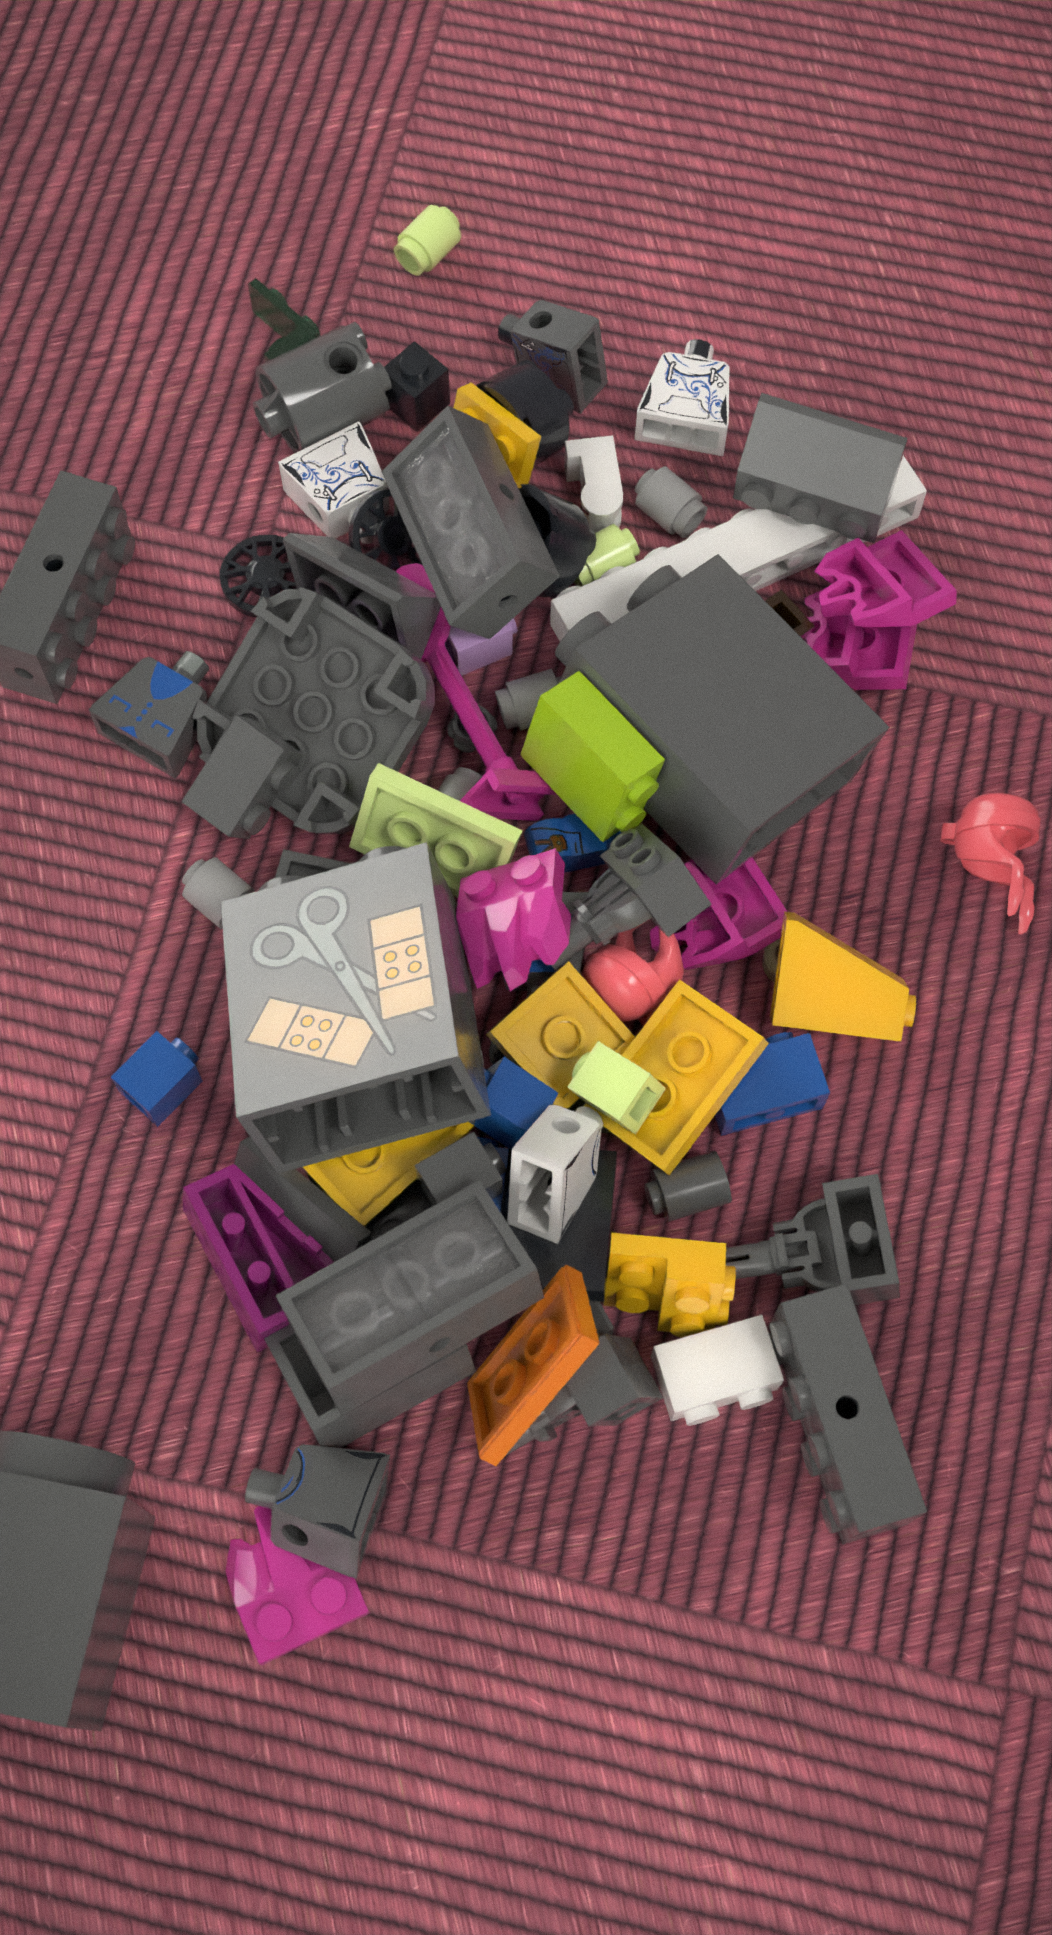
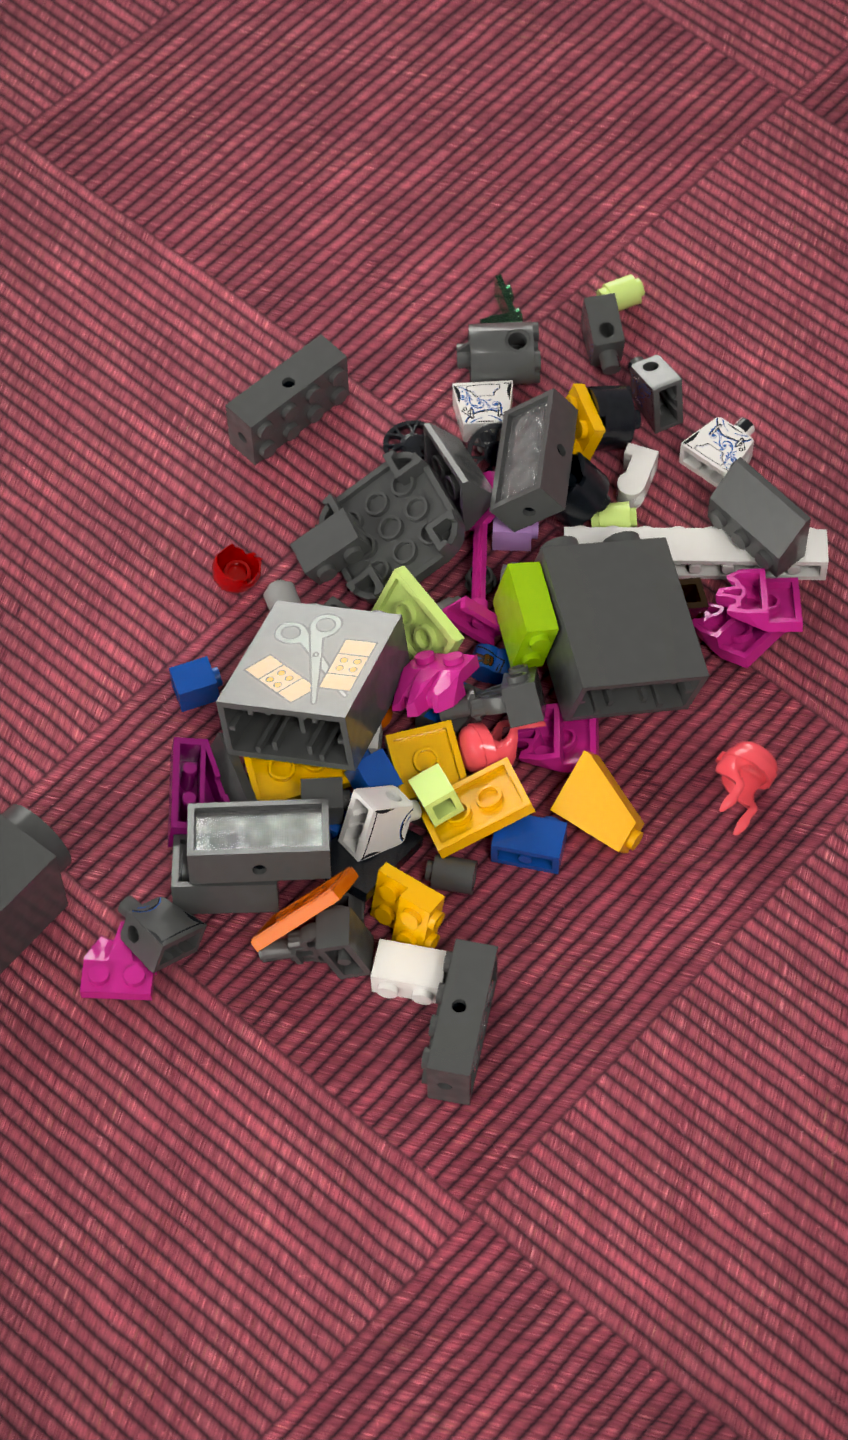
camera: 30 degrees right, 10 degrees down
dark grey torso [89,651,209,779] -> none
black brick [384,341,450,432] -> none
light grey brick [635,467,708,538] -> none
dark grey brick [725,1174,900,1305] -> none
none -> red hair [211,544,263,593]
none -> dark grey torso [580,293,625,375]

